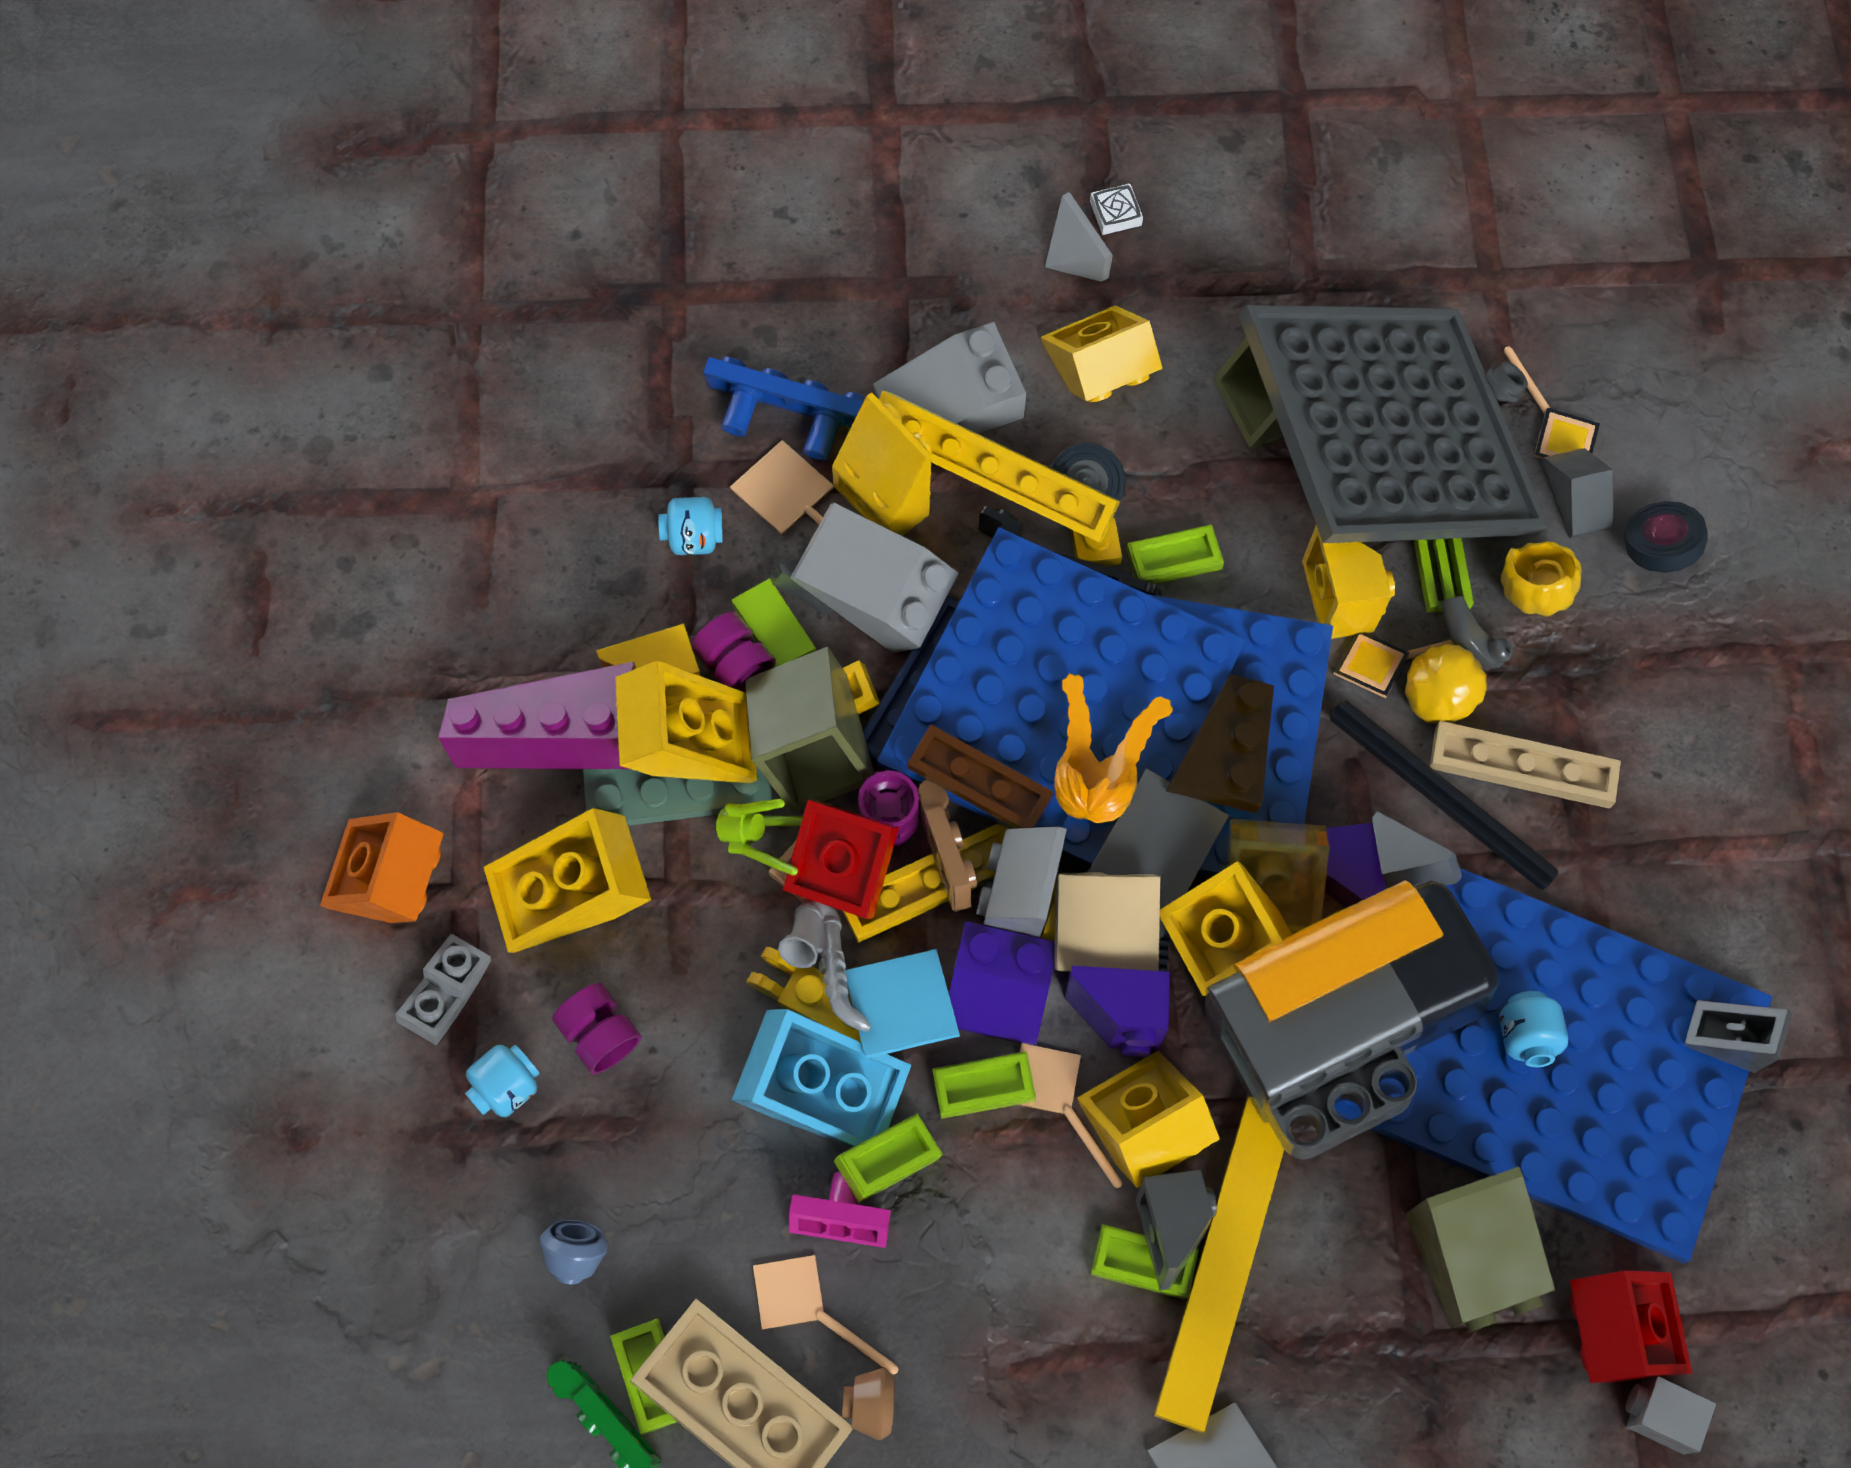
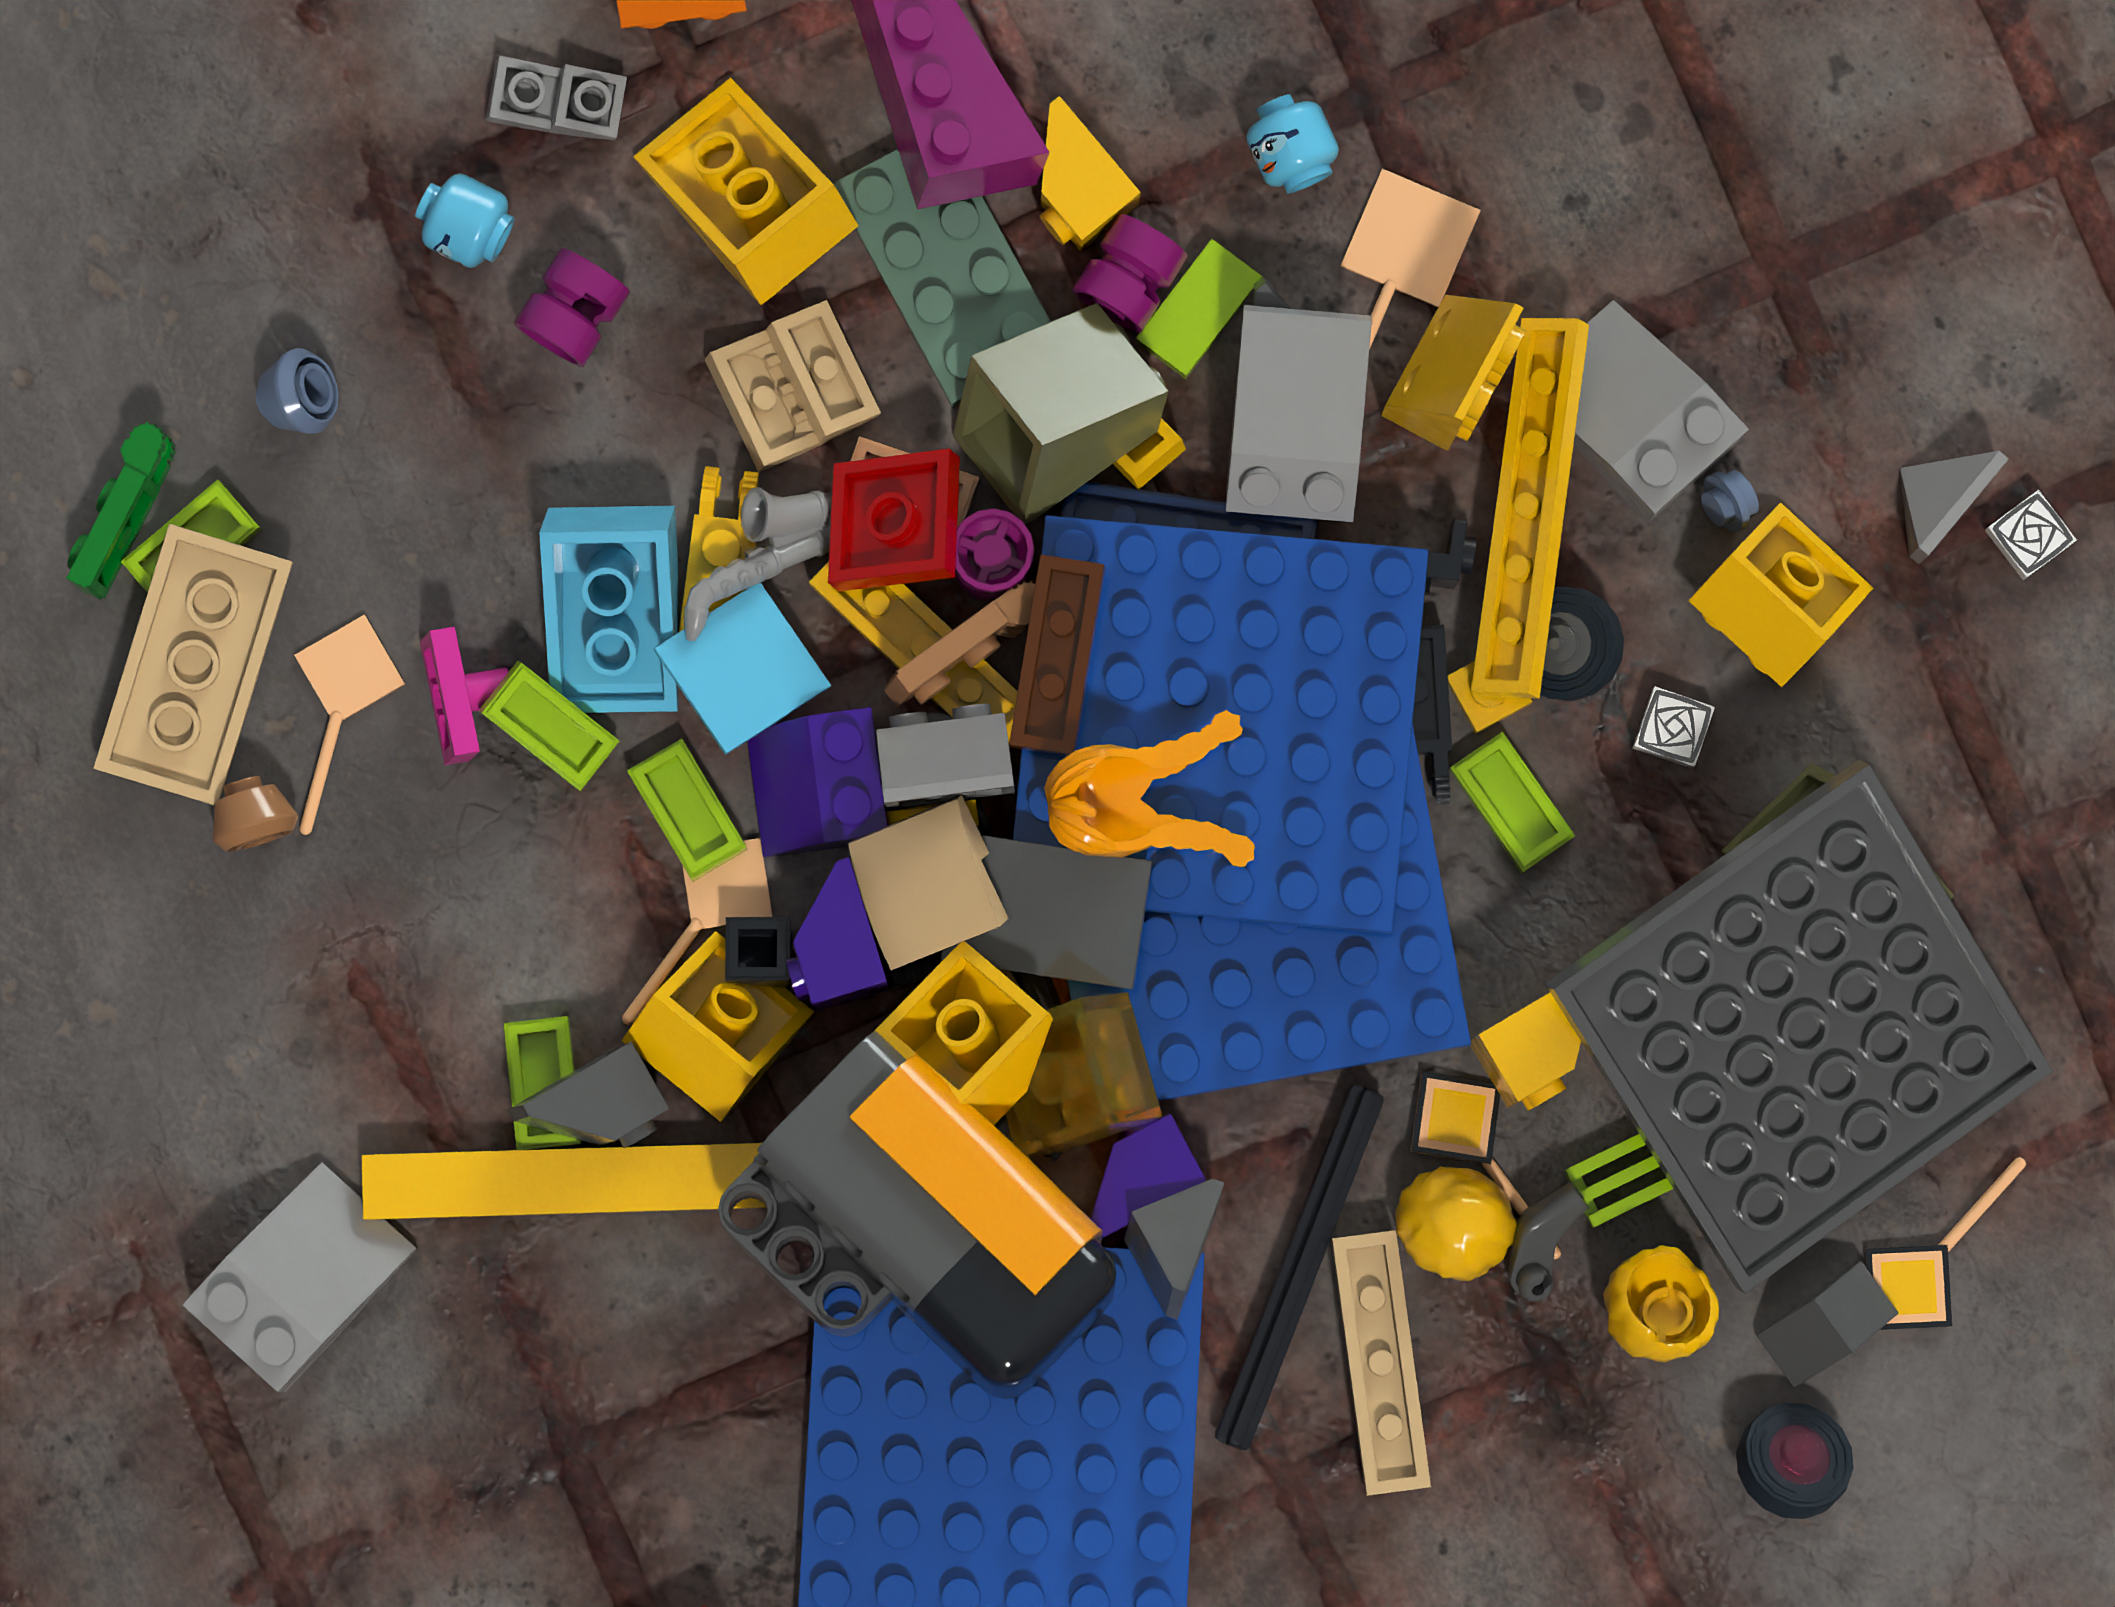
camera: 65 degrees right, 15 degrees up
yellow slope [615,660,757,783] -> none
blue plate [703,357,866,461] -> none
lime plant [716,799,803,875] -> none
dark brown wing [1166,674,1274,814] -> none
olive slope [1405,1167,1555,1332] -> none
dark grey plate [1486,361,1528,402] -> none
medium azure head [1499,991,1568,1067] -> none
none -> tan slope [705,300,881,472]
none -> black slope [725,917,792,987]
none -> tile [1632,686,1715,769]
none -> sand blue plate [1701,470,1759,532]

